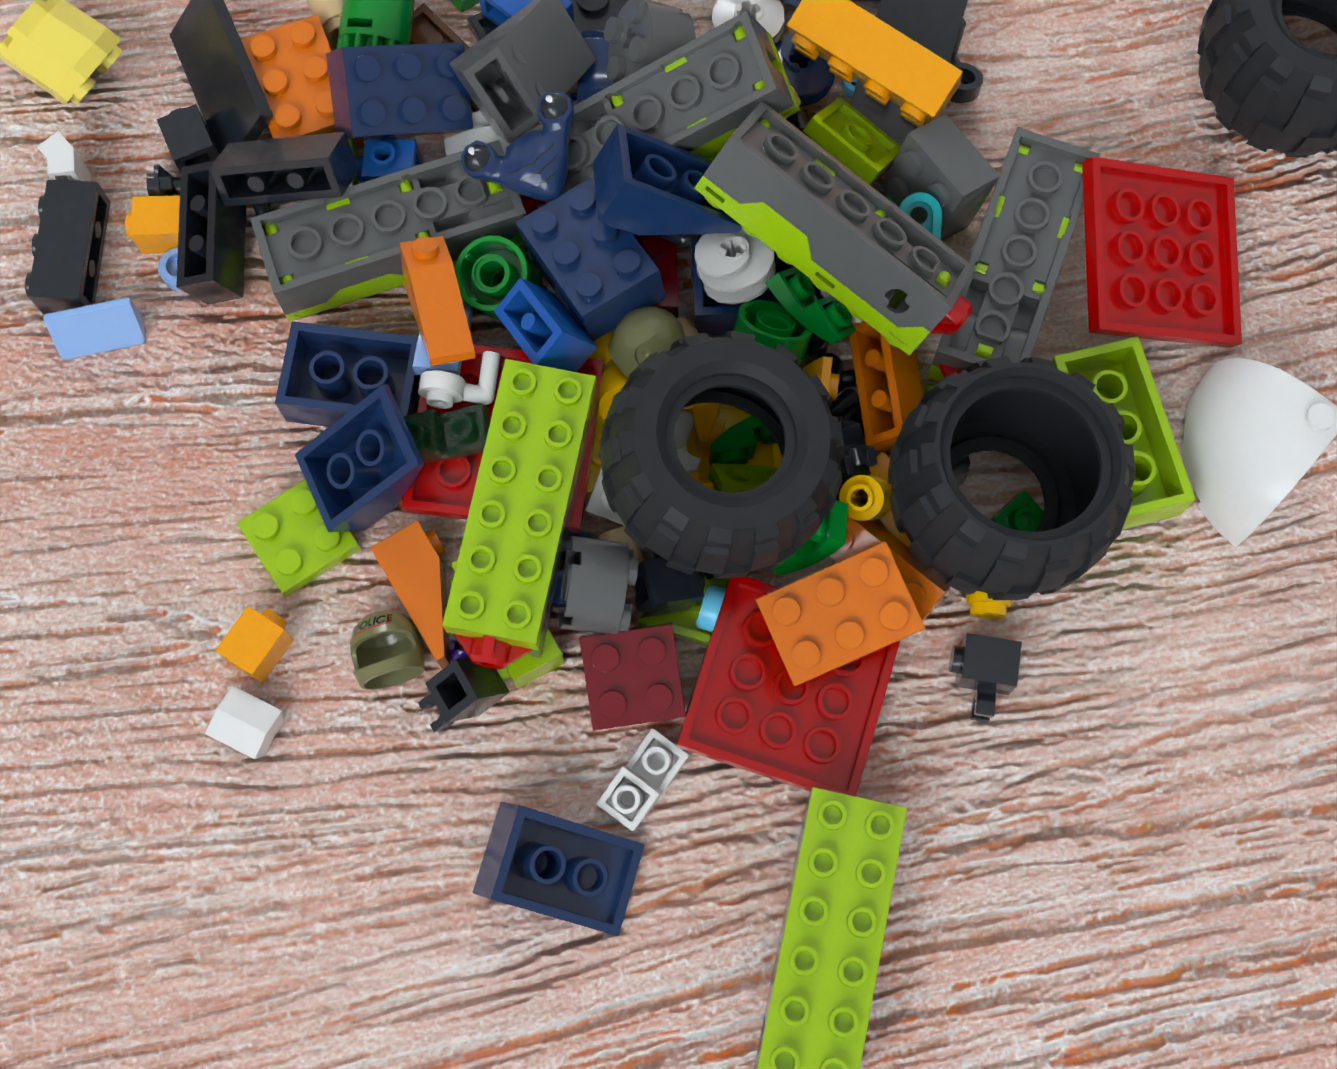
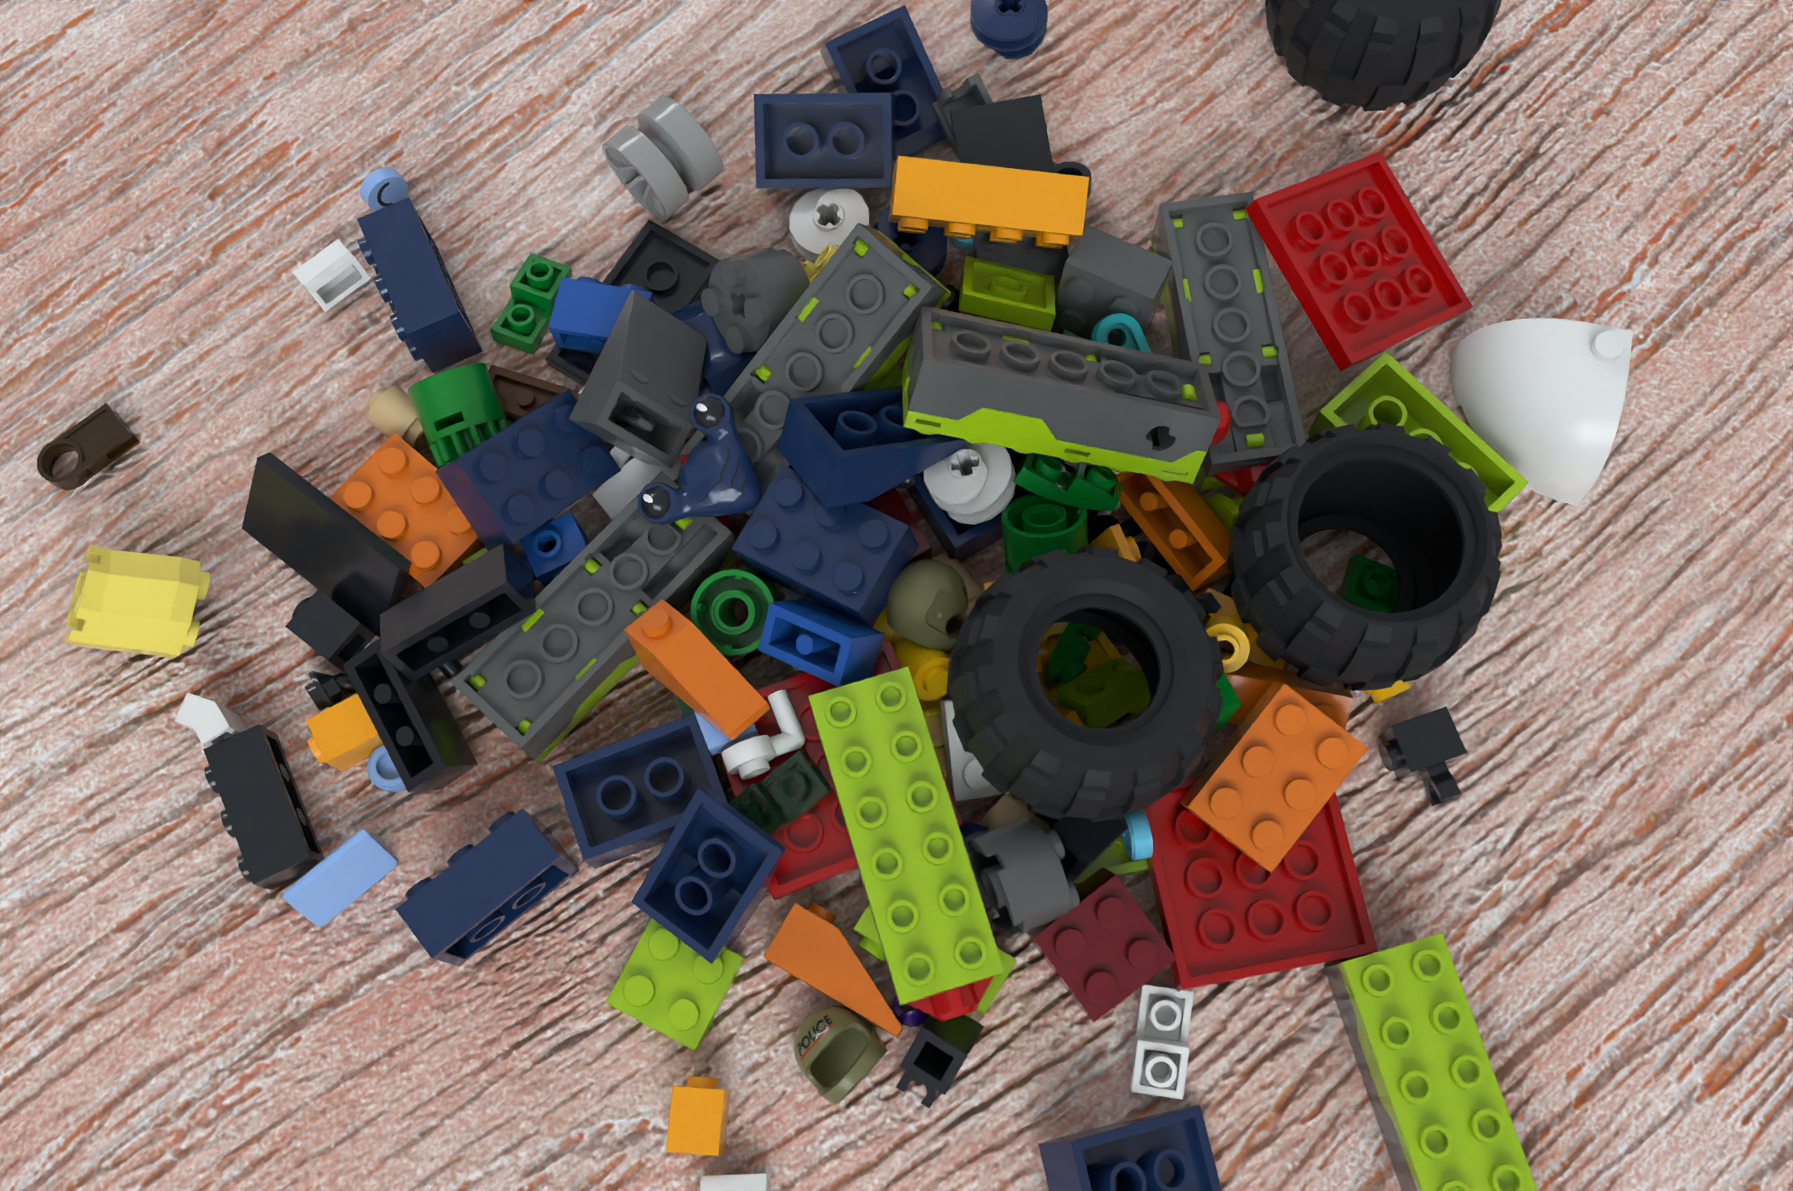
camera: 25 degrees left, 0 degrees up
none -> dark blue brick [395,809,579,966]

